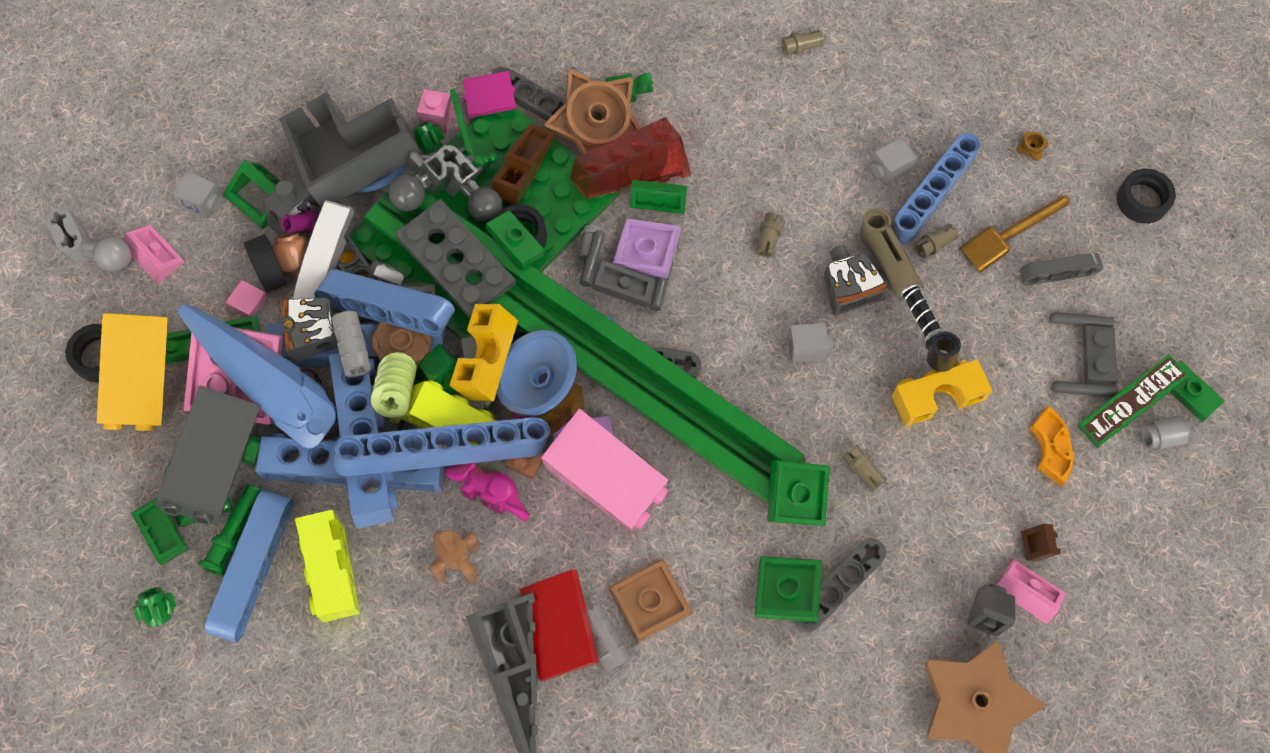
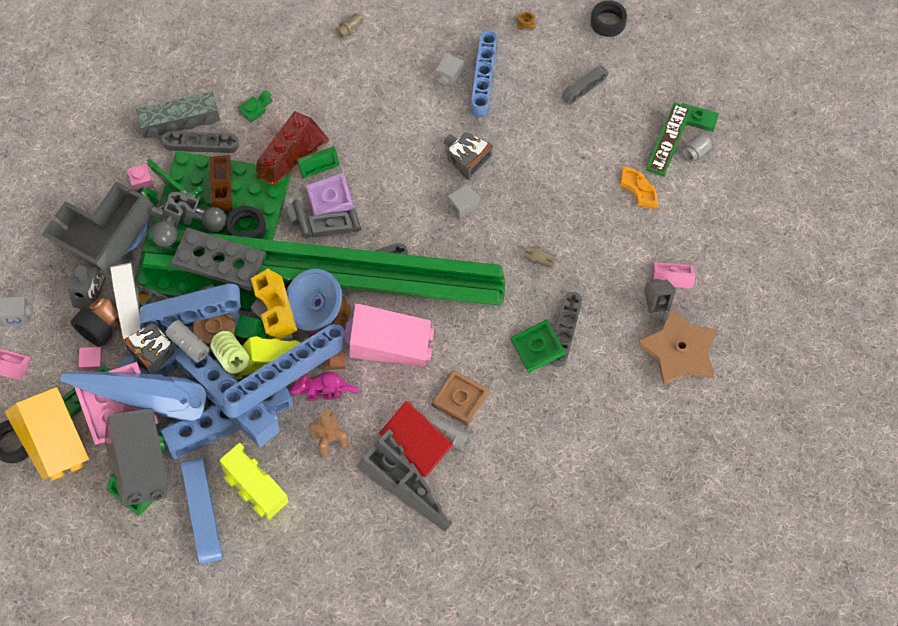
camera: 30 degrees left, 5 degrees down
green plate [131,498,189,566] -> none
green gear [133,587,176,627] -> none
green pin [198,484,262,577] -> none
green tile [223,160,281,229] -> none
magenta pin [281,210,320,234] -> none
light grey tile [369,260,404,286] -> none
dark pink piece [463,71,516,118] -> none
green plate [486,210,545,269] -> none
medium nougat plate [544,69,647,169] -> none
dark tan pin [755,212,783,258] -> none
green tile [767,460,830,526] -> none
piece [860,208,961,372] -> none
yellow arch [892,359,993,427] -> none
dark tan pin [914,223,959,258] -> none
pearl gold piece [959,196,1070,273] -> none
reddish brown tile [1021,524,1061,562] -> none
dark grey plate [1049,312,1118,397] -> none
none -> dark grey brick [136,91,220,138]

